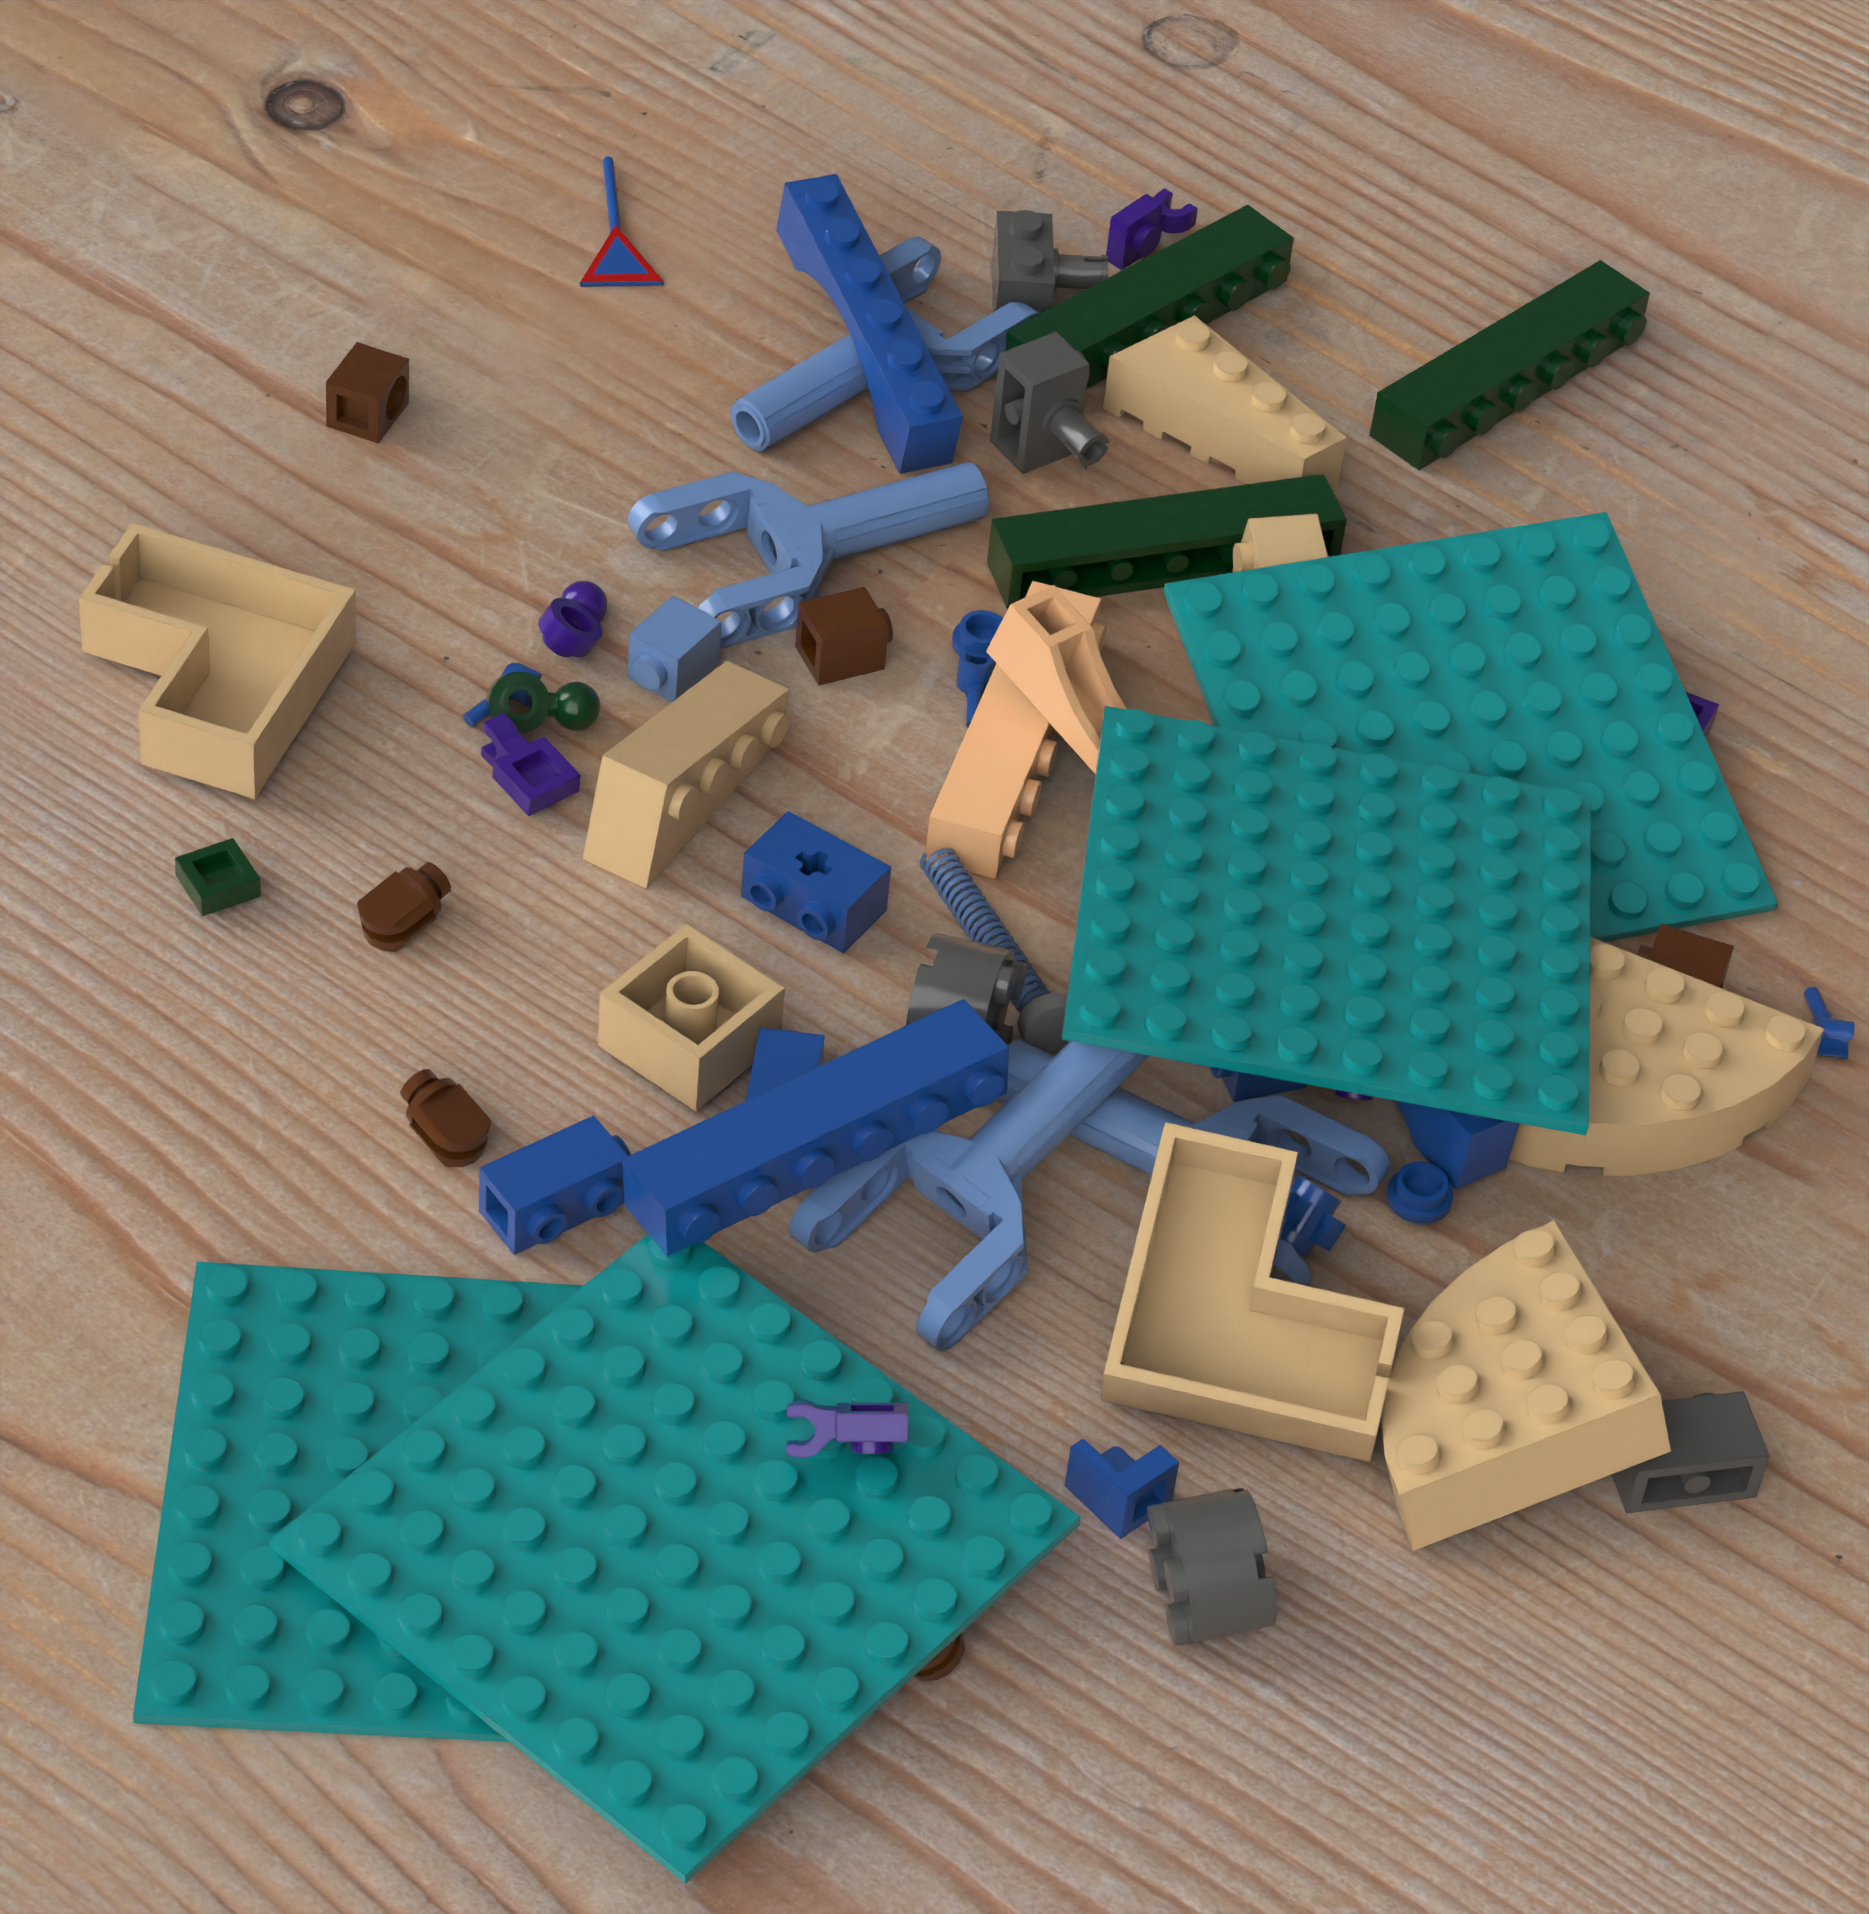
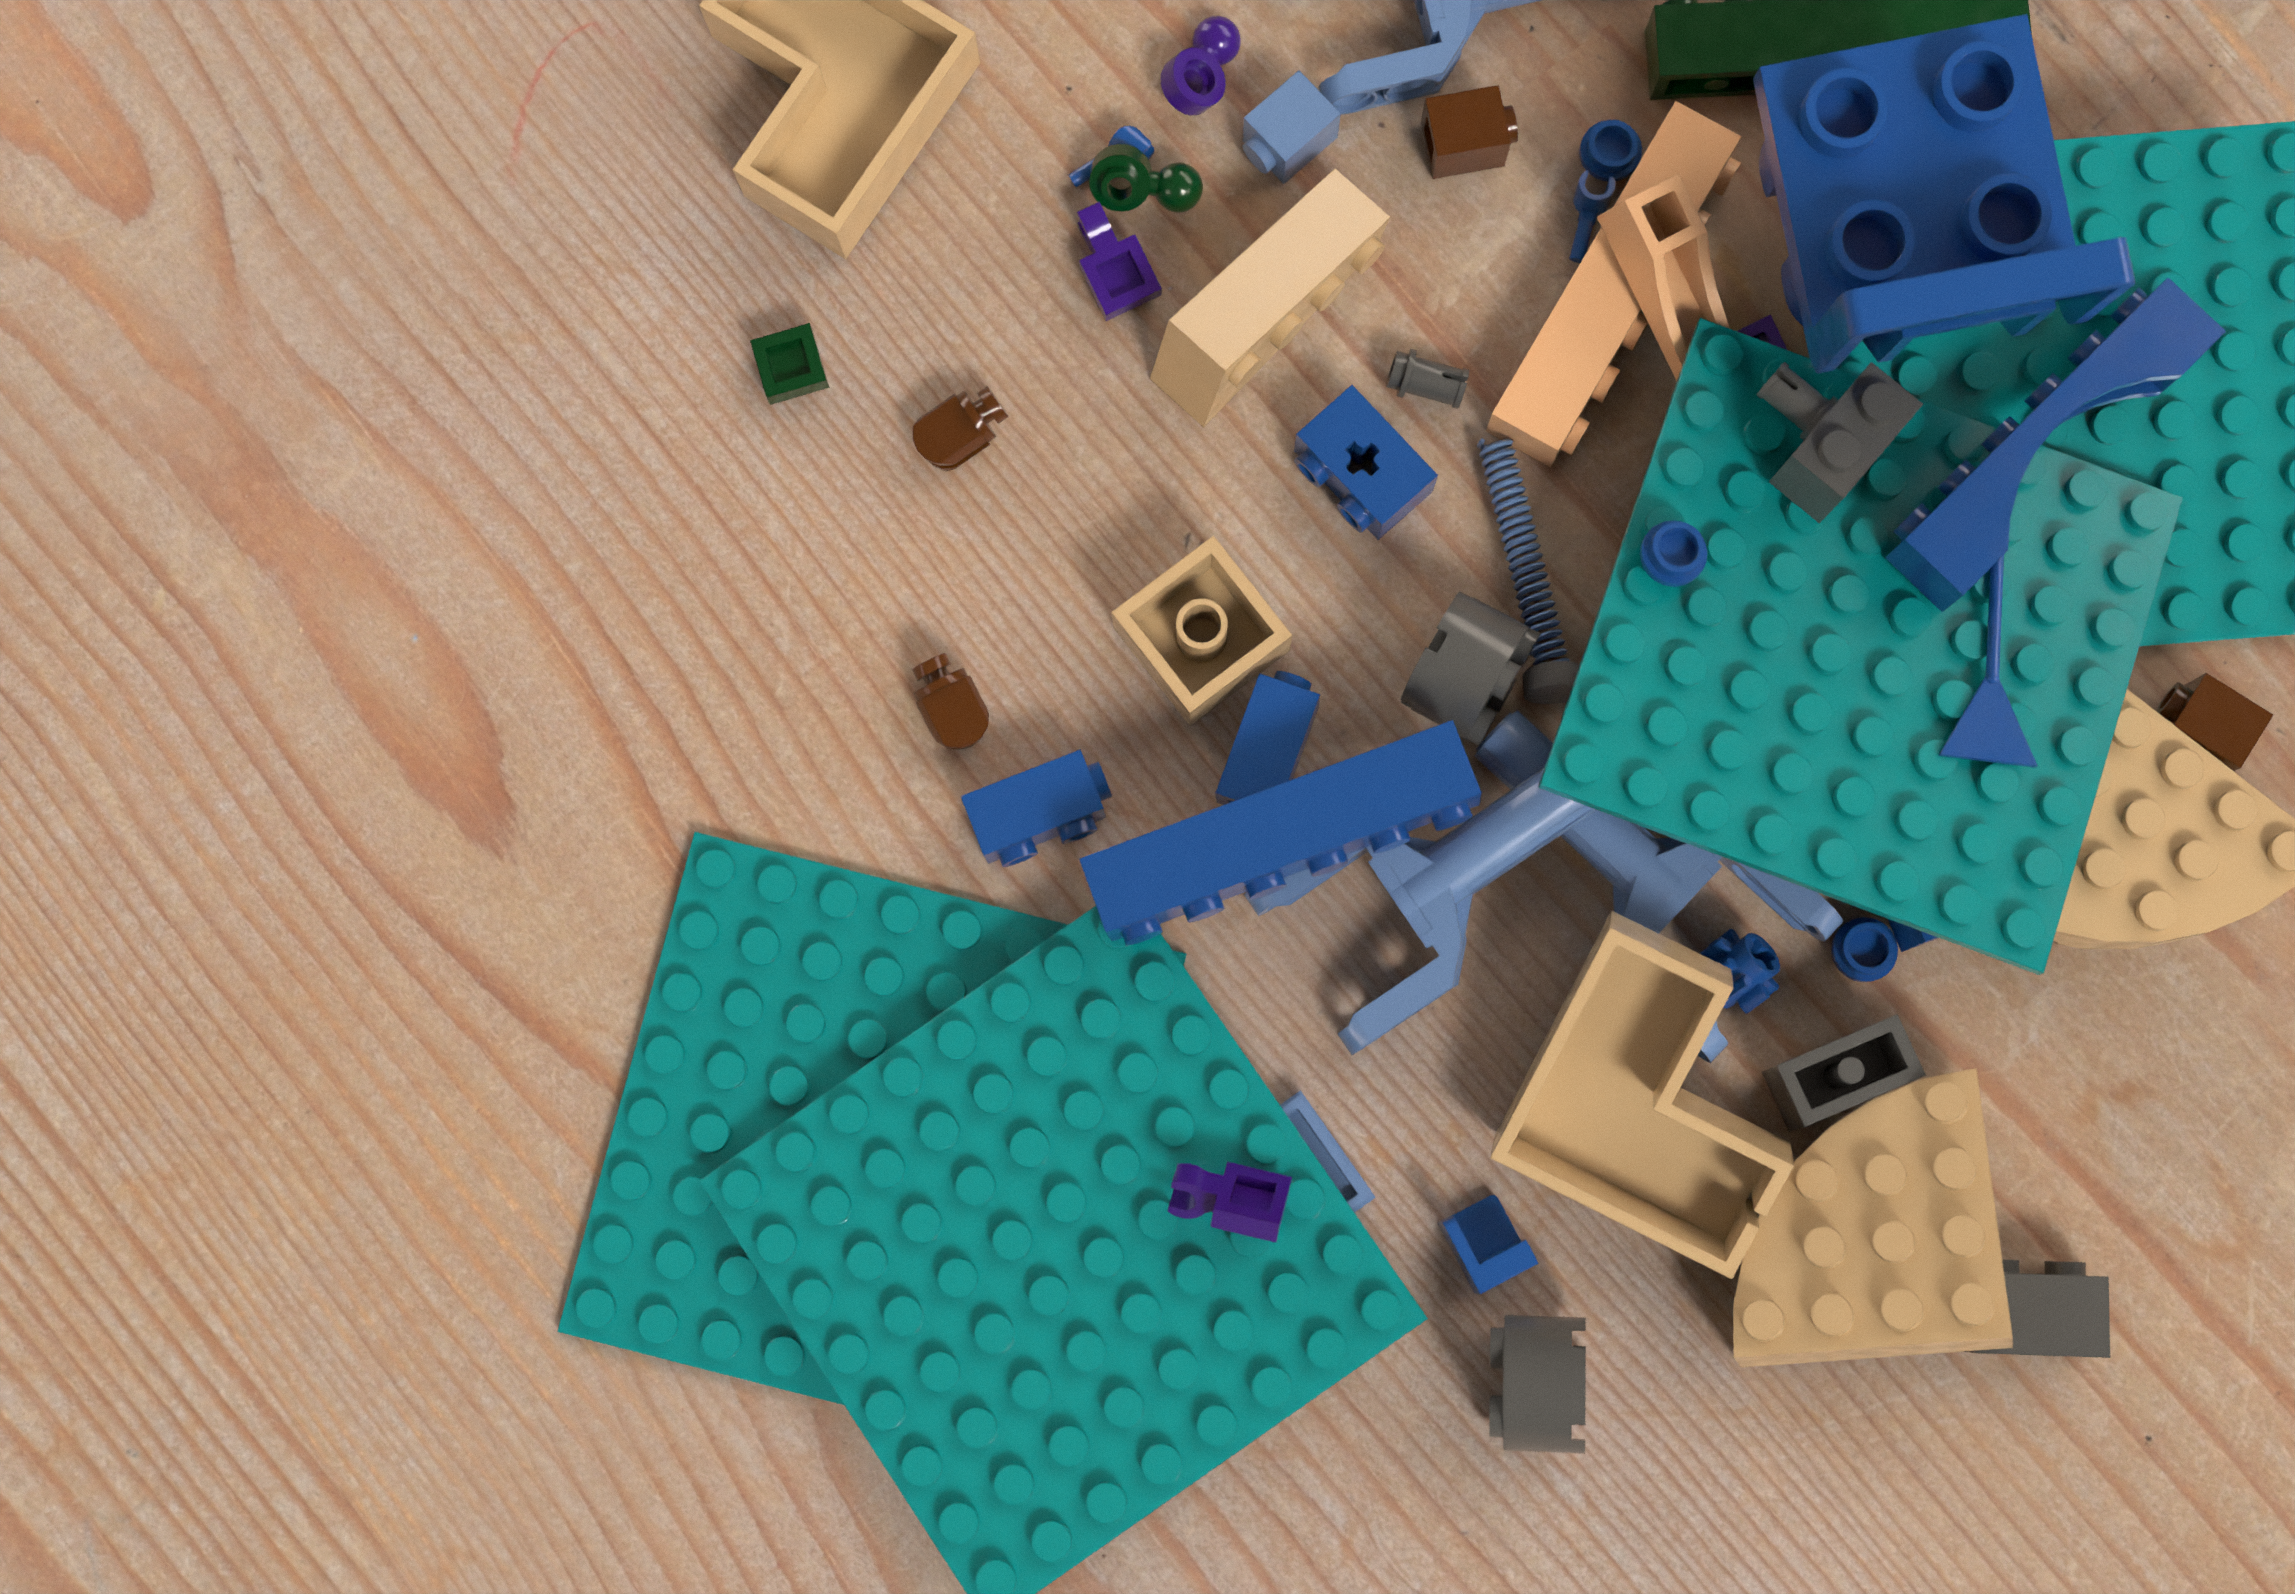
camera: 25 degrees right, 35 degrees up
none -> dark grey pin [1386,348,1470,409]
none -> blue plate [1640,520,1707,587]
none -> blue piece [1753,14,2135,374]
none -> dark grey brick [1756,361,1923,523]
none -> dark grey brick [1762,1014,1926,1132]
none -> blue arch [1885,278,2226,612]
none -> blue piece [1938,555,2038,768]

